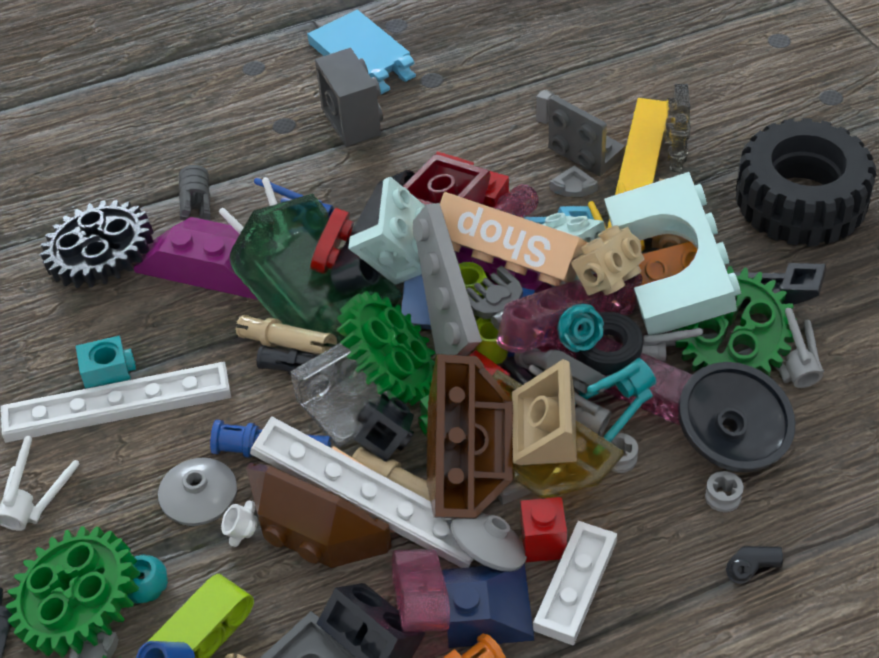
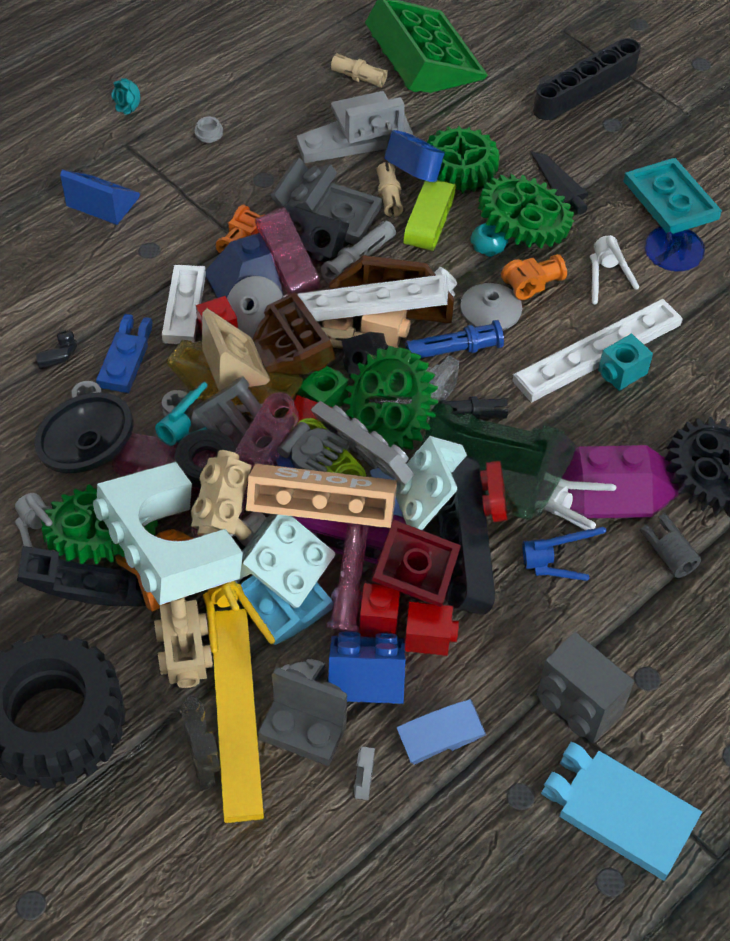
camera: 155 degrees right, 5 degrees up
tan pin [236,315,337,358] -> none
teal plate [557,304,604,352] -> none
none -> blue hinge [96,314,153,393]
none -> light grey pin [321,220,396,284]
none -> blue slope [328,631,406,704]
none -> medium blue slope [397,699,486,765]
none -> orange connector [501,254,567,300]

